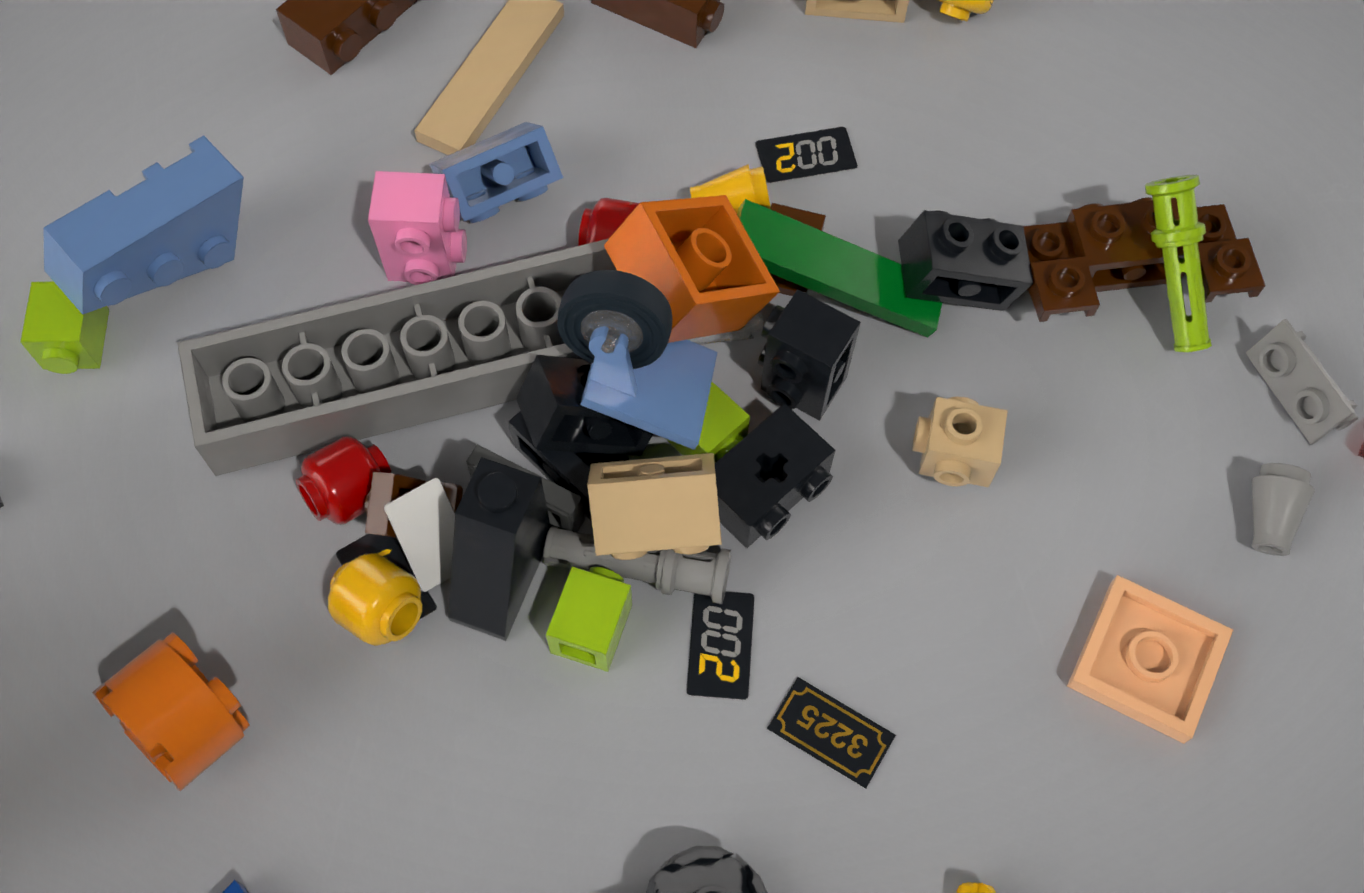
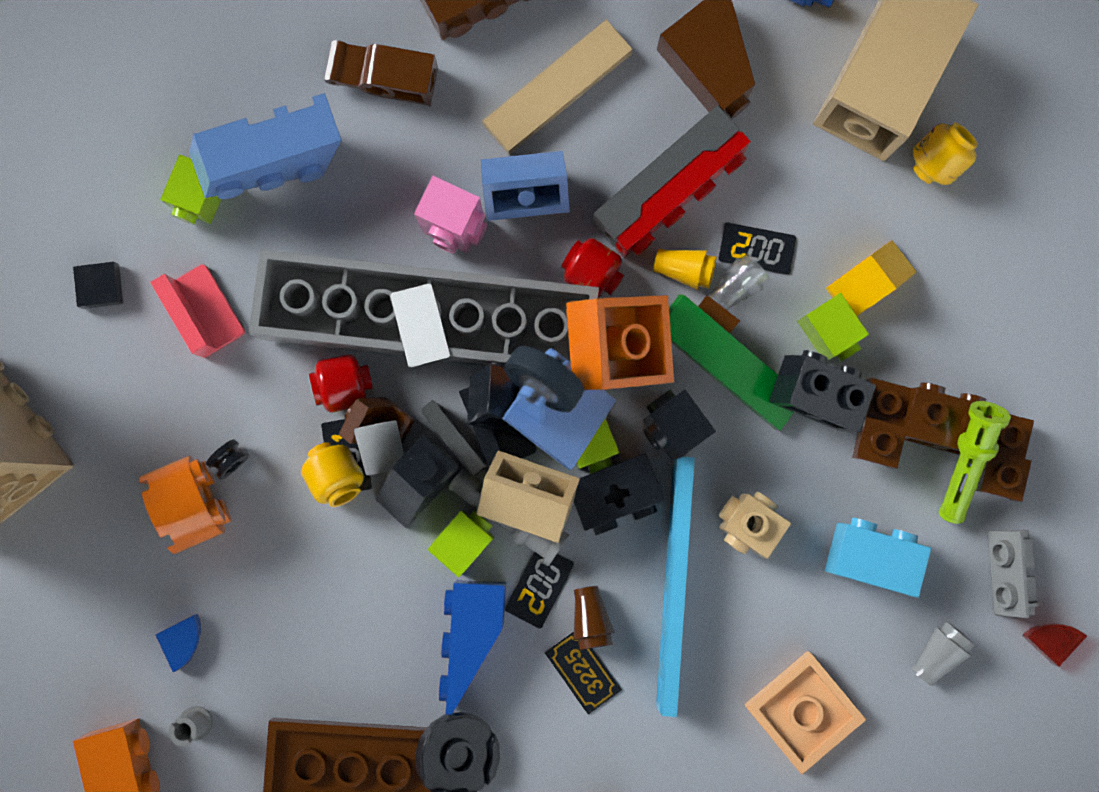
camera: 25 degrees right, 20 degrees up
none -> coral panel [150,264,245,358]
none -> black bush [206,439,249,480]
none -> reddish brown piece [324,40,438,106]
none -> white sticker [390,284,450,367]
none -> blue slope [439,580,506,715]
none -> reddish brown cone [573,586,615,650]
none -> piece [592,105,751,259]
none -> medium azure tile [656,457,695,717]
none -> clear cone [708,254,770,310]
none -> lime brick [797,293,869,362]
none -> medium azure brick [824,517,931,598]
none -> yellow slope [825,240,916,316]

